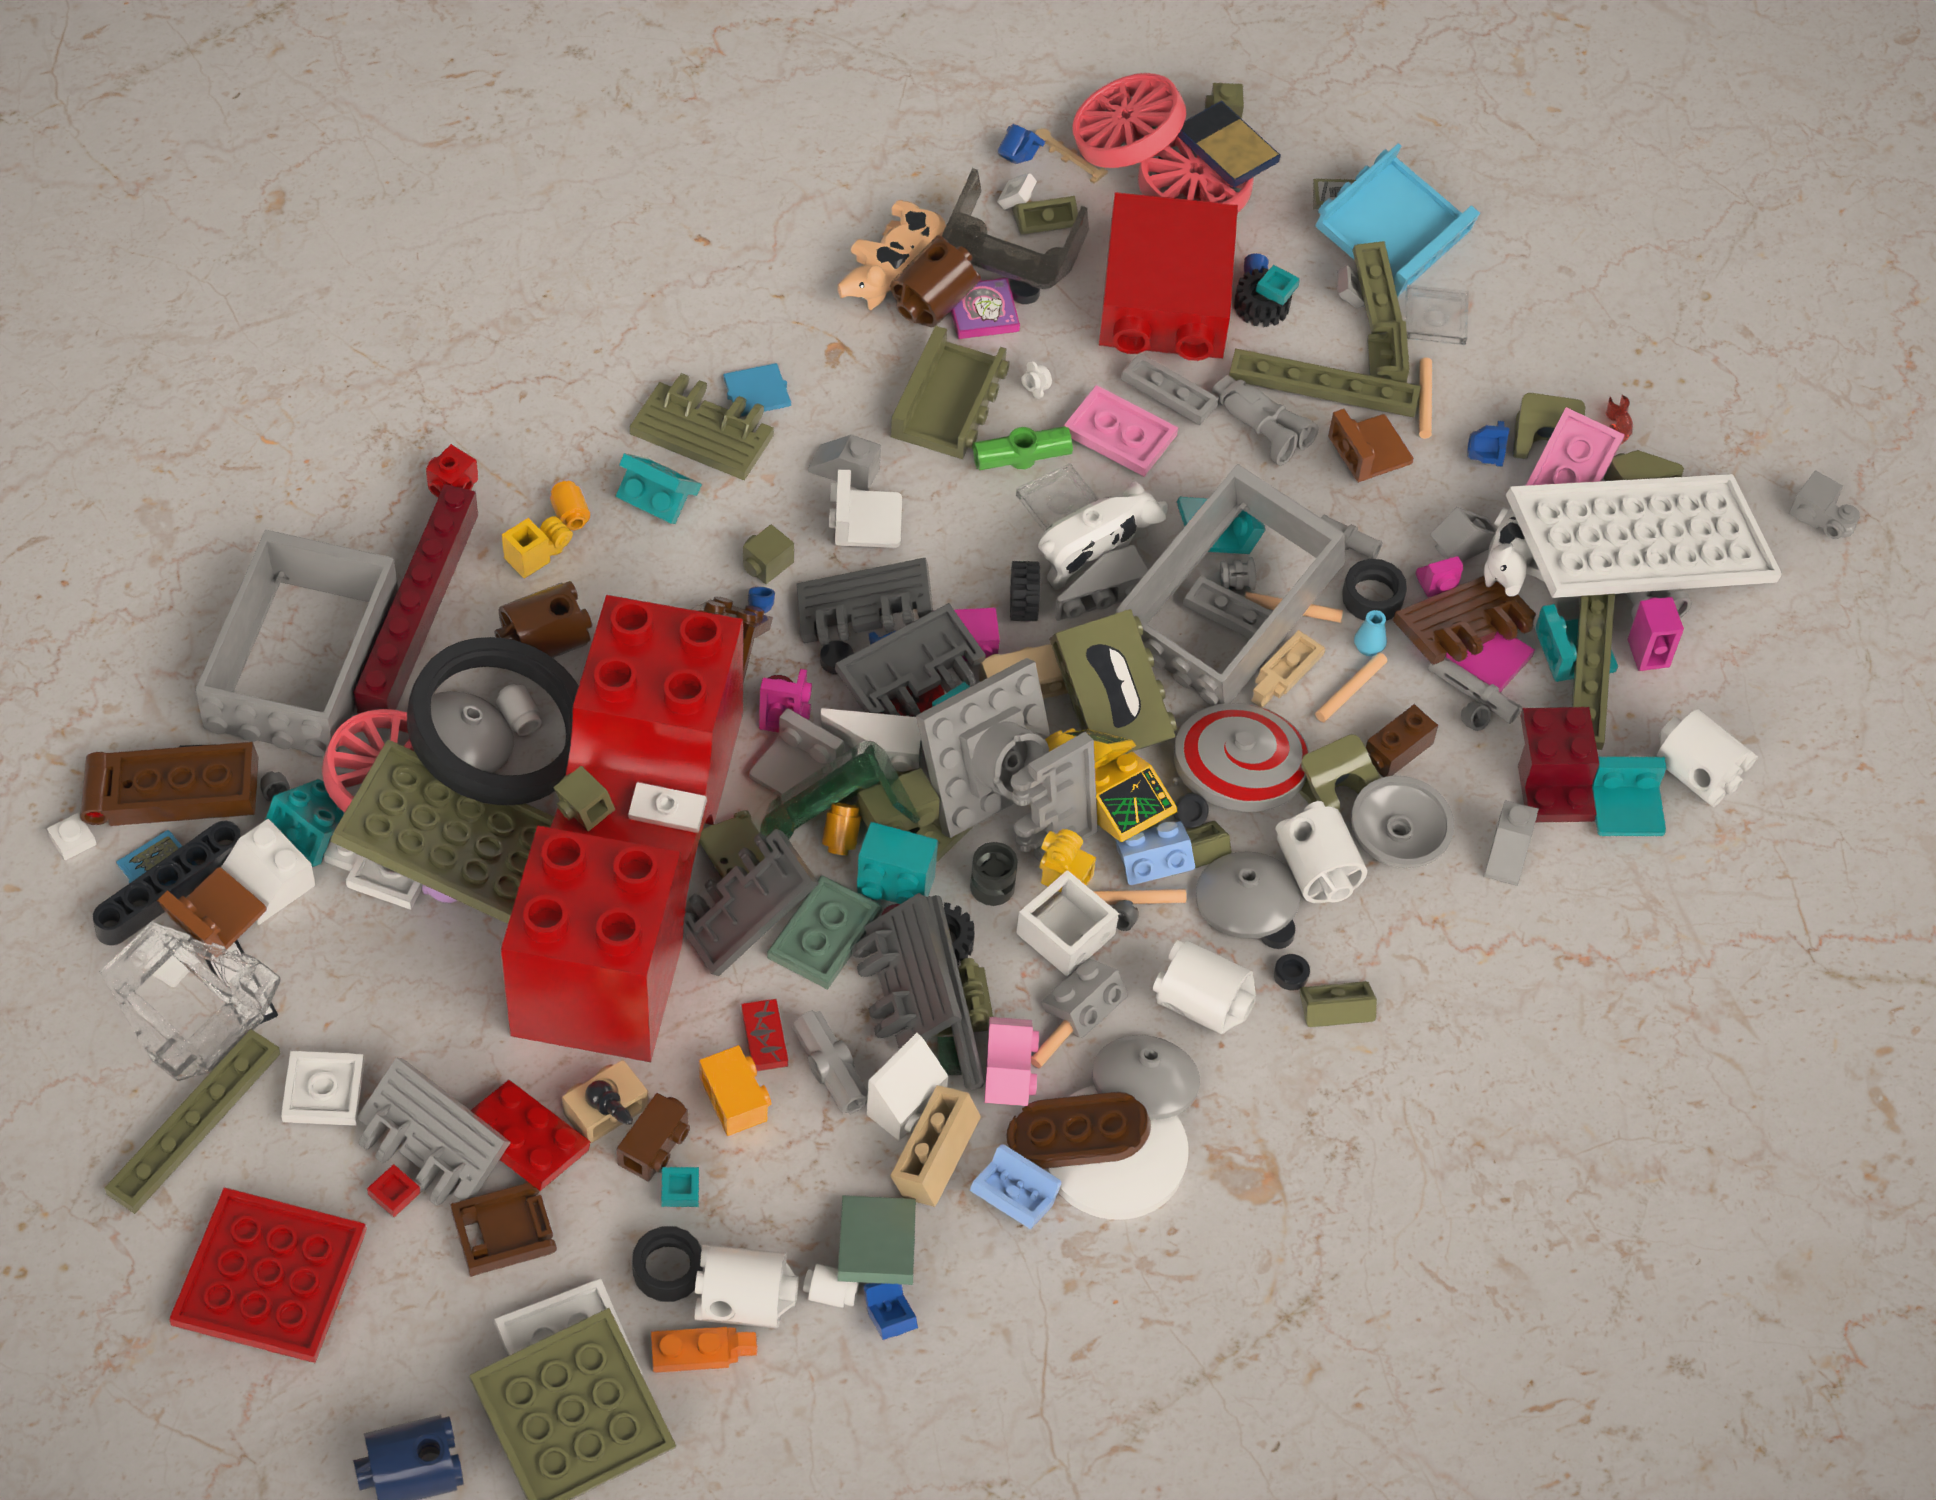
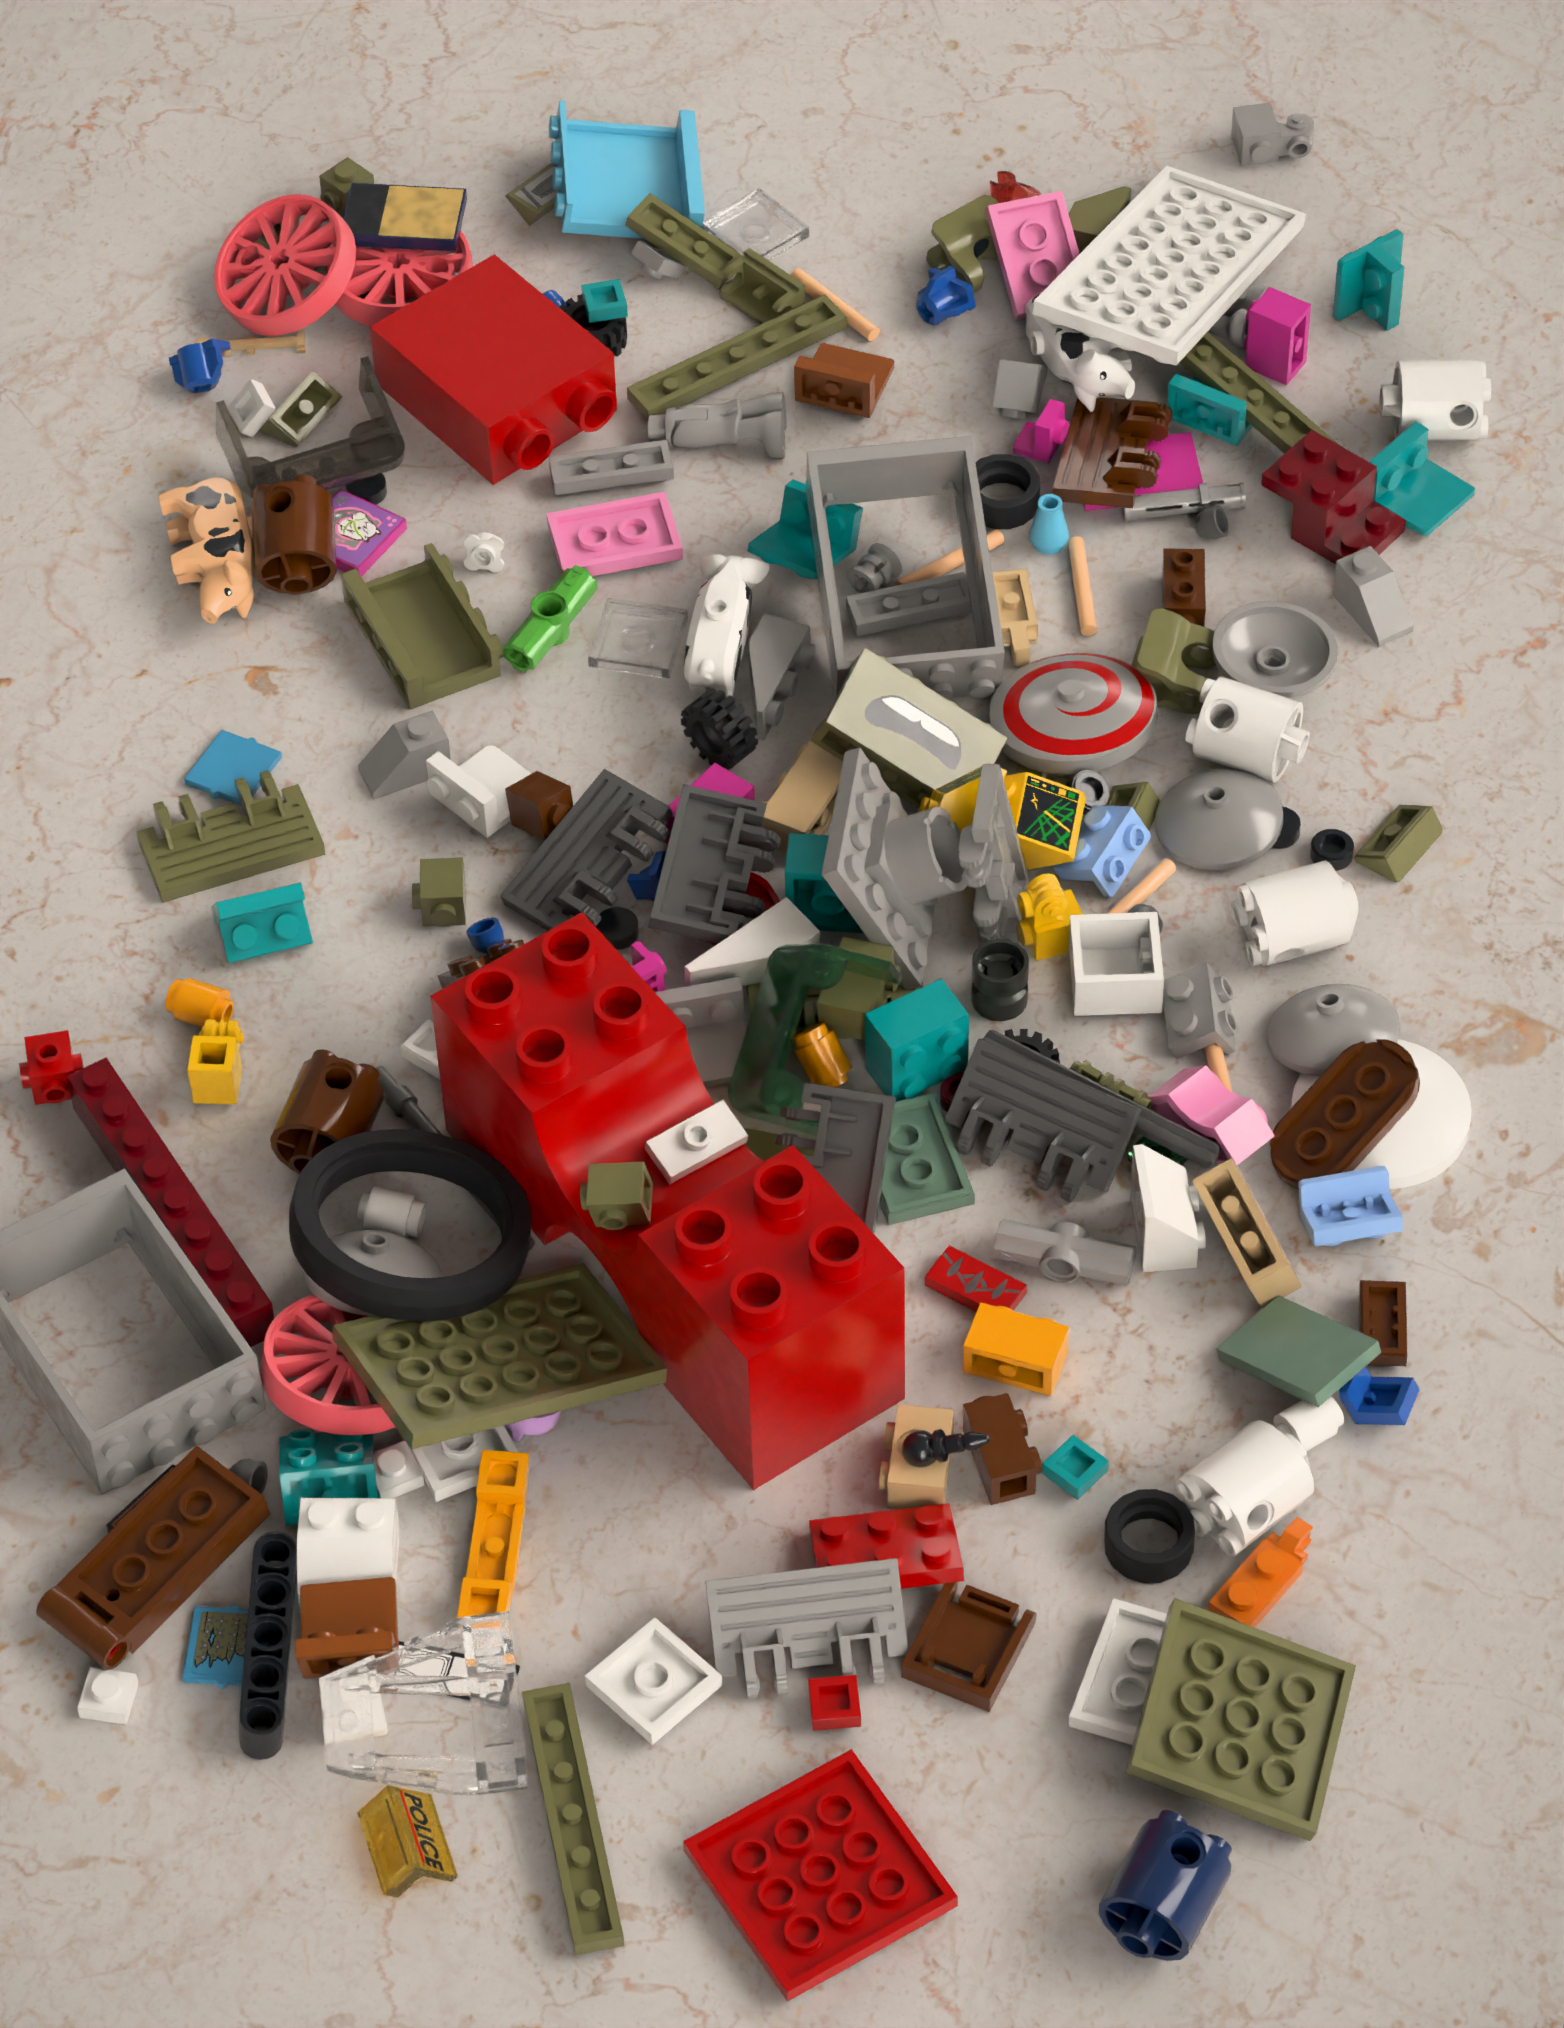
camera: 40 degrees left, 5 degrees down
none -> clear yellow panel [357,1785,458,1898]
none -> light orange slope [457,1450,530,1628]
none -> reddish brown brick [505,771,574,841]
none -> teal bracket [1333,229,1405,331]
none -> reddish brown plate [1359,1280,1407,1367]

